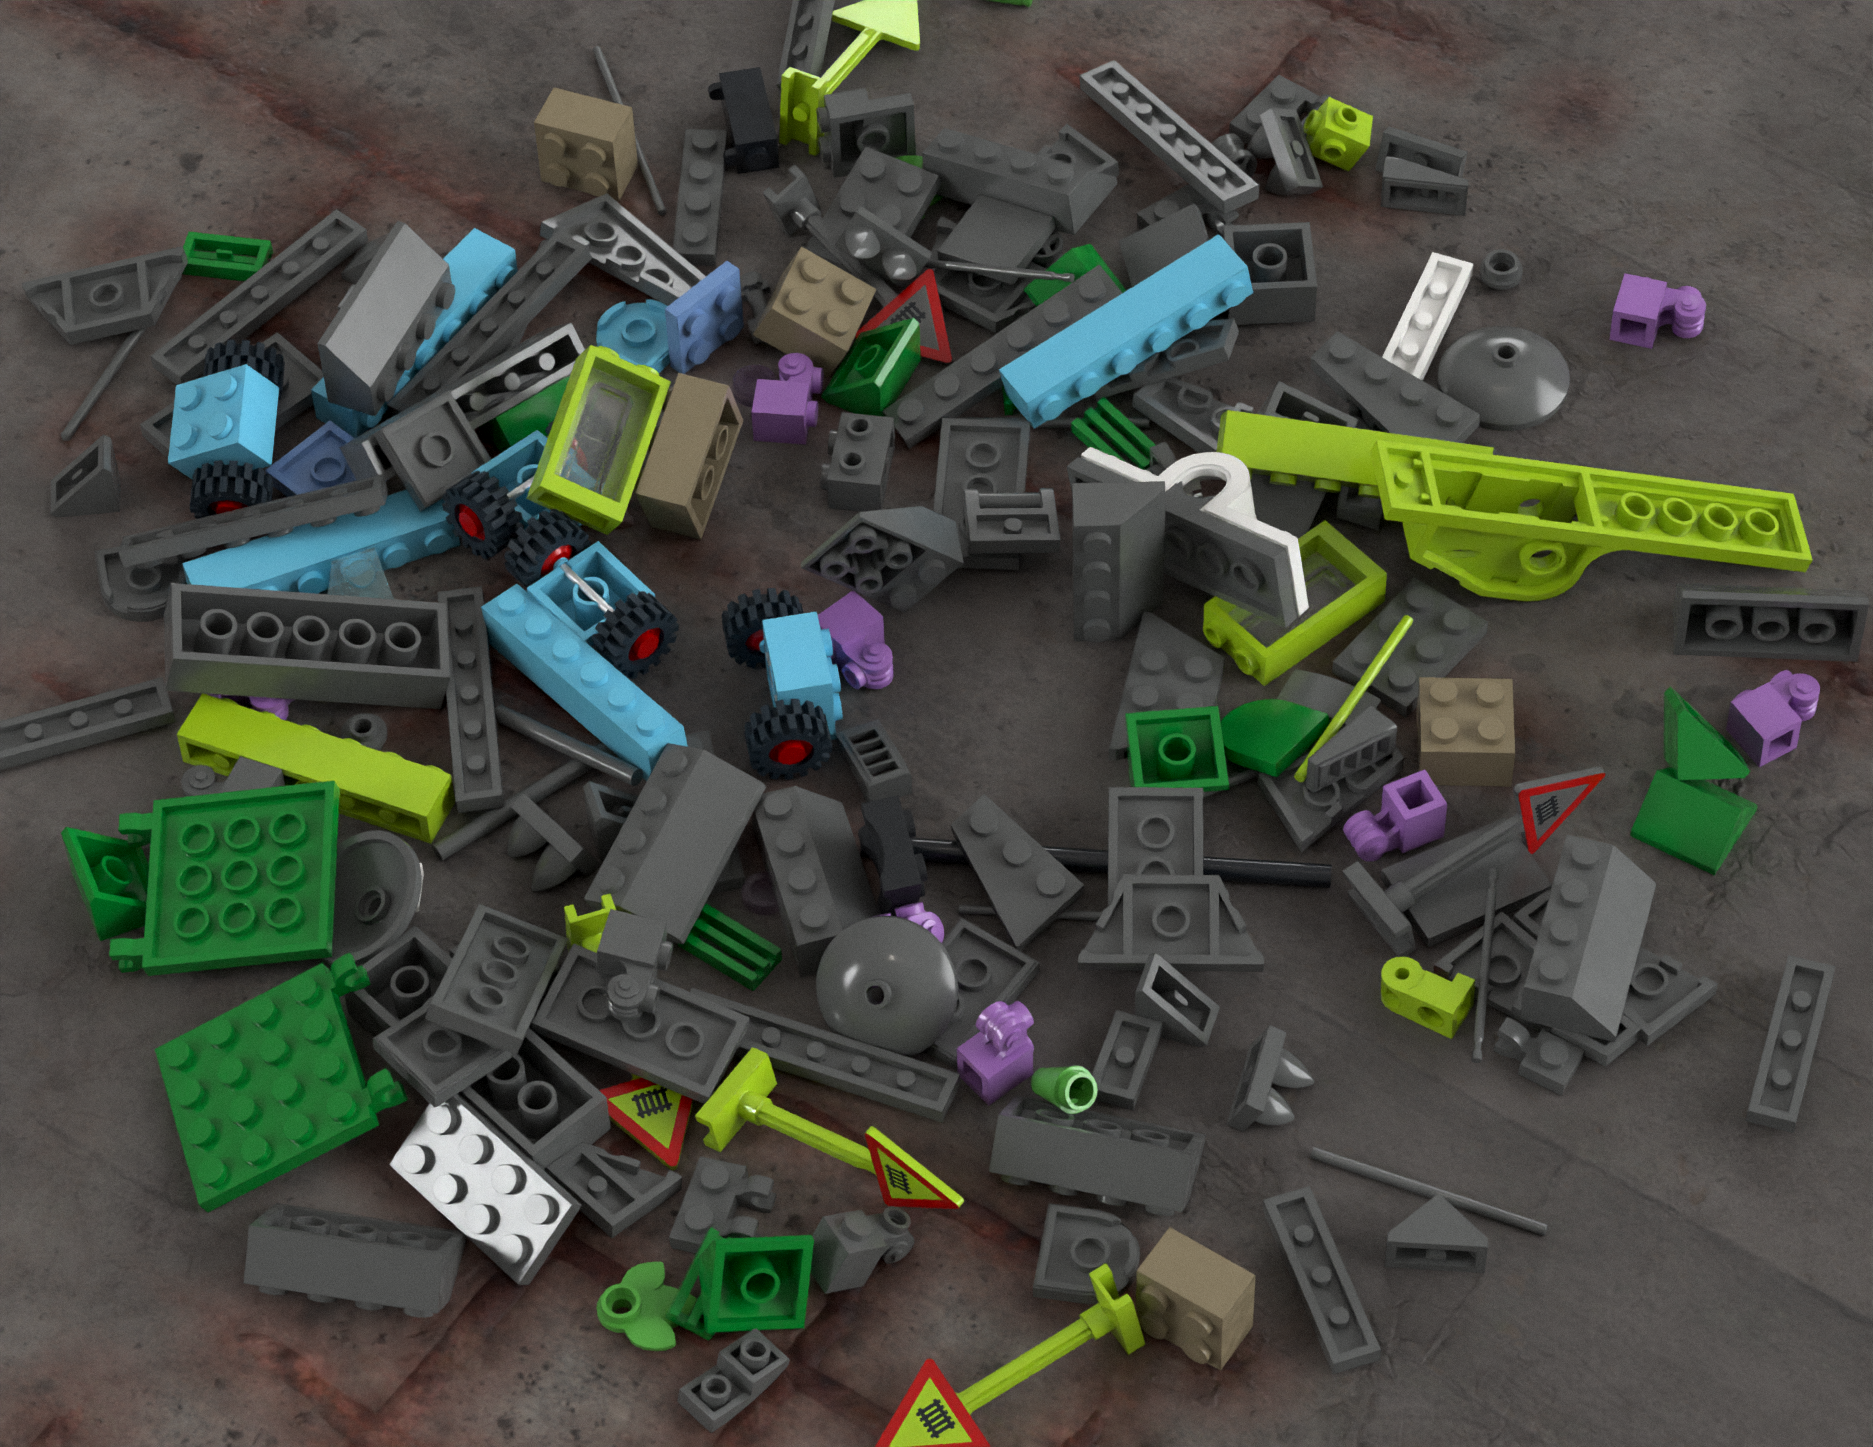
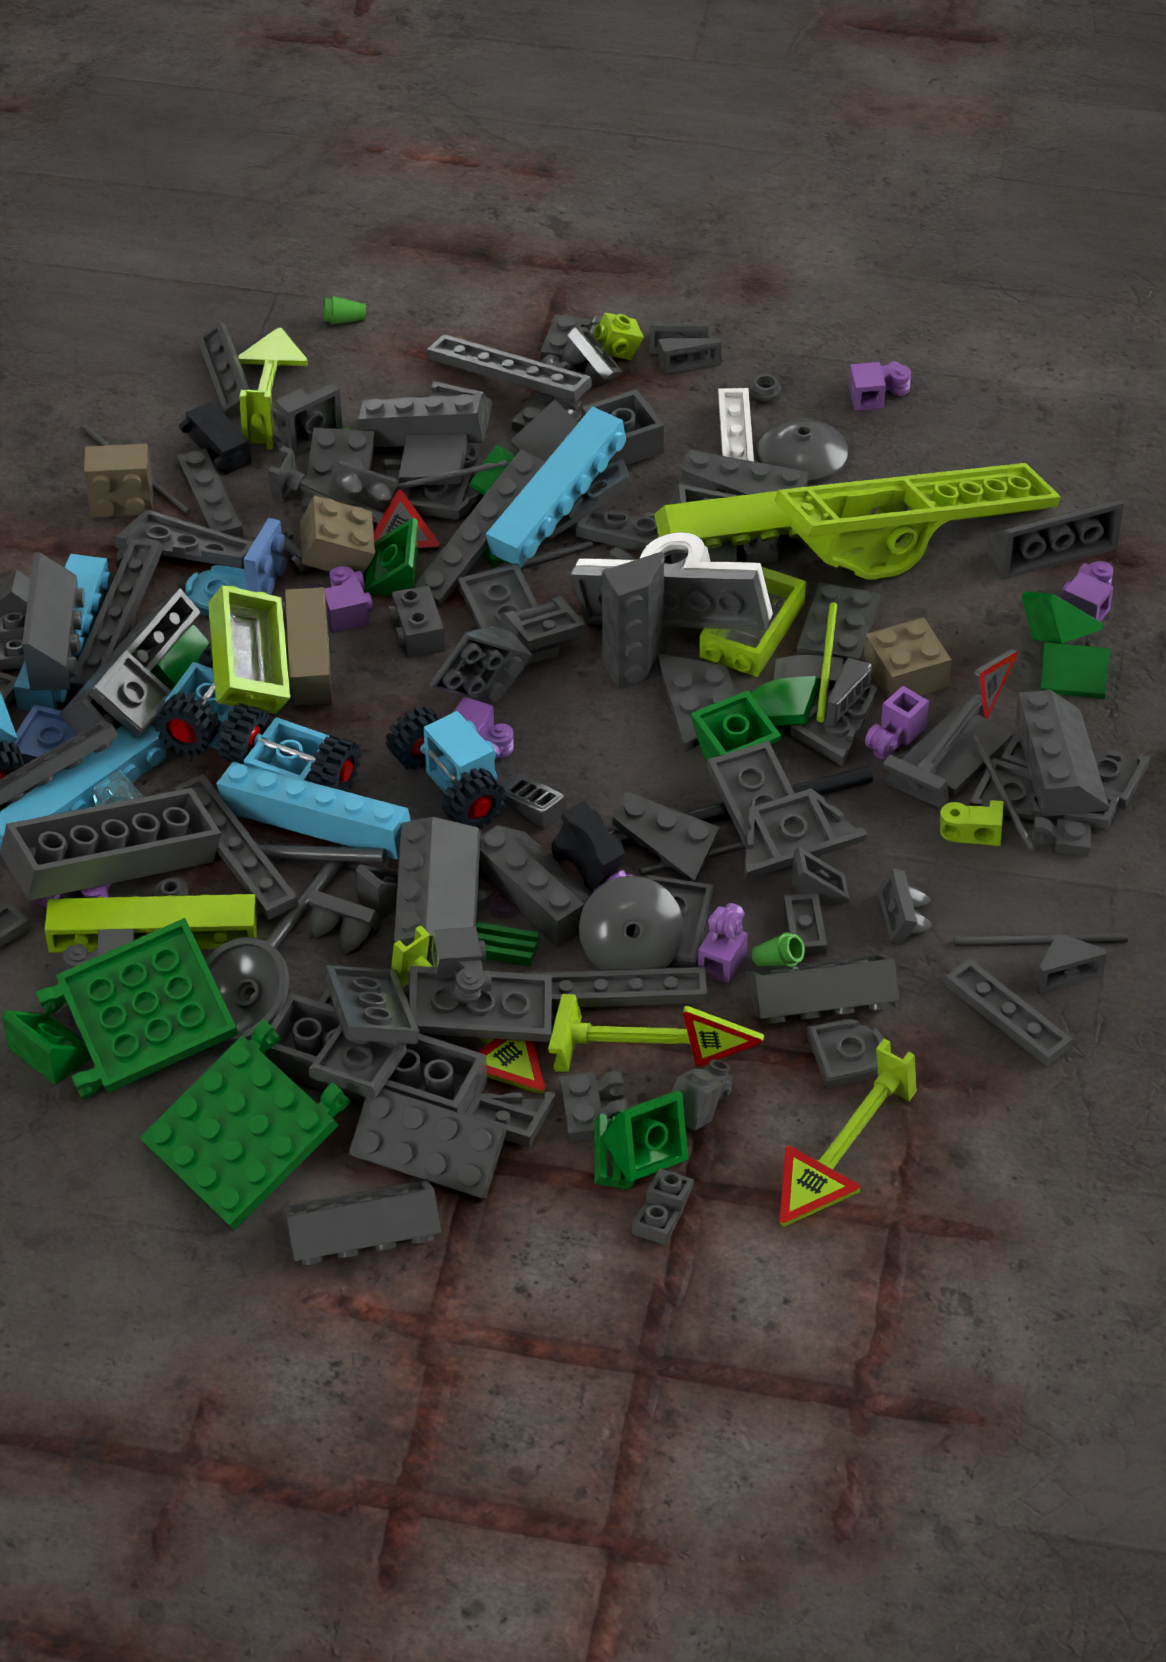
camera: 25 degrees left, 5 degrees down
bright green plate [597,1262,697,1351] -> none
green tile [1071,397,1156,470] -> none
dark tan brick [1136,1227,1256,1371] -> none

